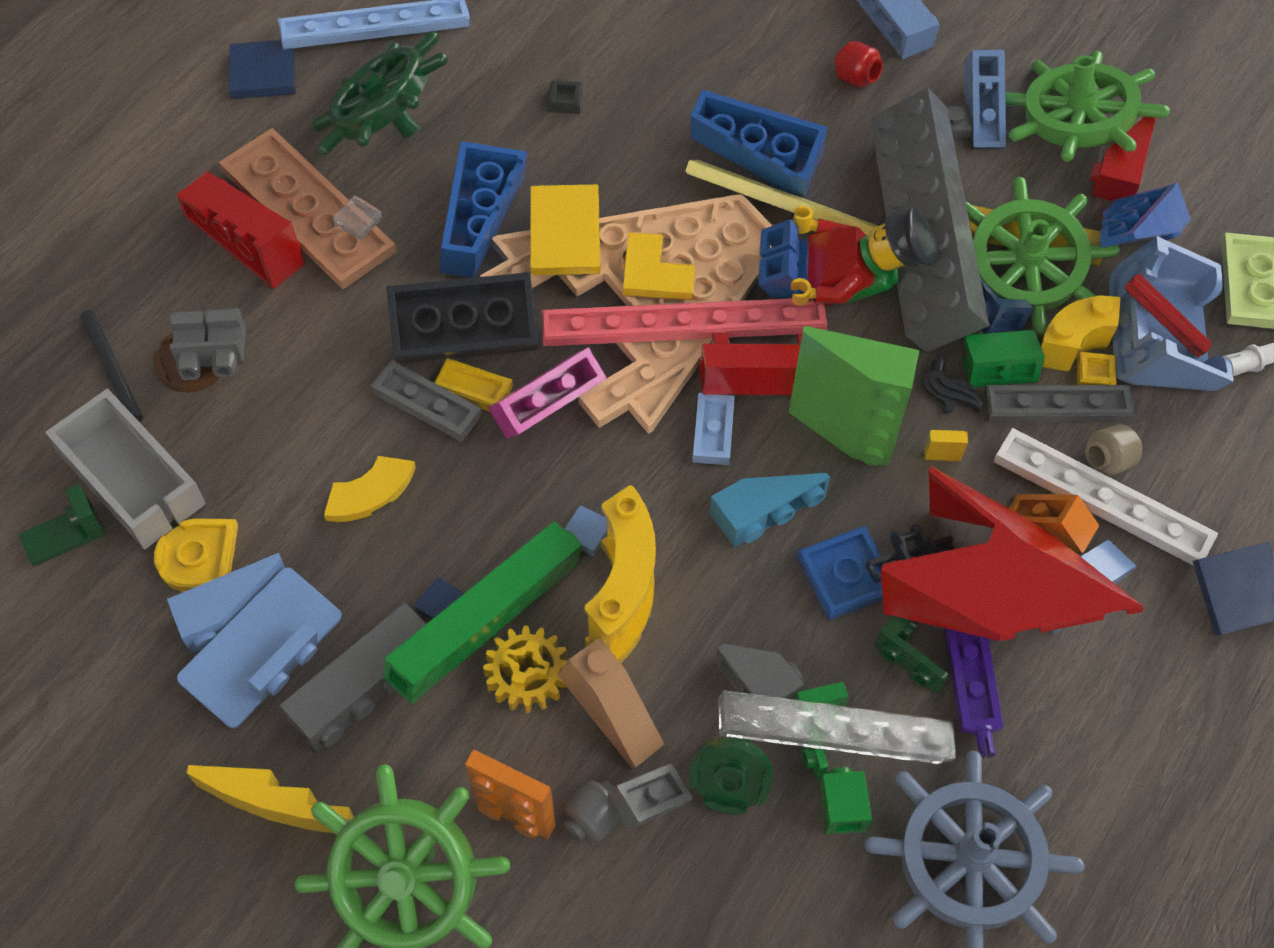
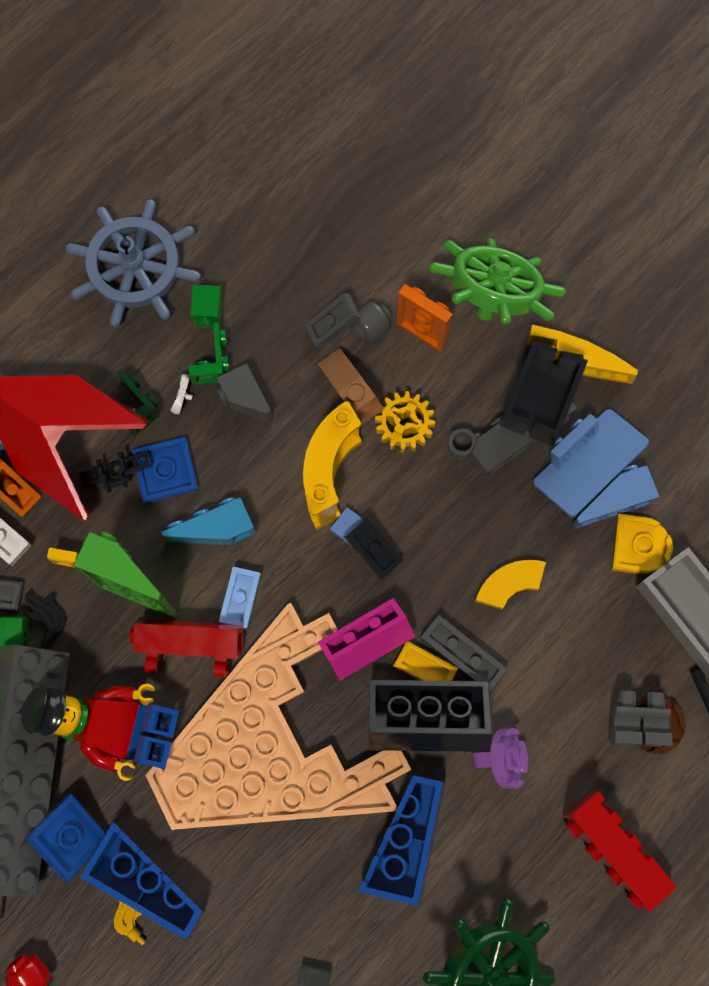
camera: 170 degrees left, 15 degrees up
nougat plate [219,128,397,289] -> none
clear tile [333,196,383,240] -> none
green brick [383,521,582,705] -> none
dark blue tile [415,577,465,620] -> none
yellow tile [531,184,601,275] -> none
coral tile [542,298,827,346] -> none
yellow tile [623,232,695,300] -> none
light yellow tile [685,160,878,236] -> none
dark green tile [689,734,773,815] -> none
clear plate [719,690,956,765] -> none
dark purple plate [943,628,1004,758] -> none
none -> blue tile [25,794,106,882]
none -> white piece [170,374,193,415]
none -> black plate [343,517,403,579]
none -> medium lavender tile [472,728,528,789]
none -> black piece [500,340,588,447]

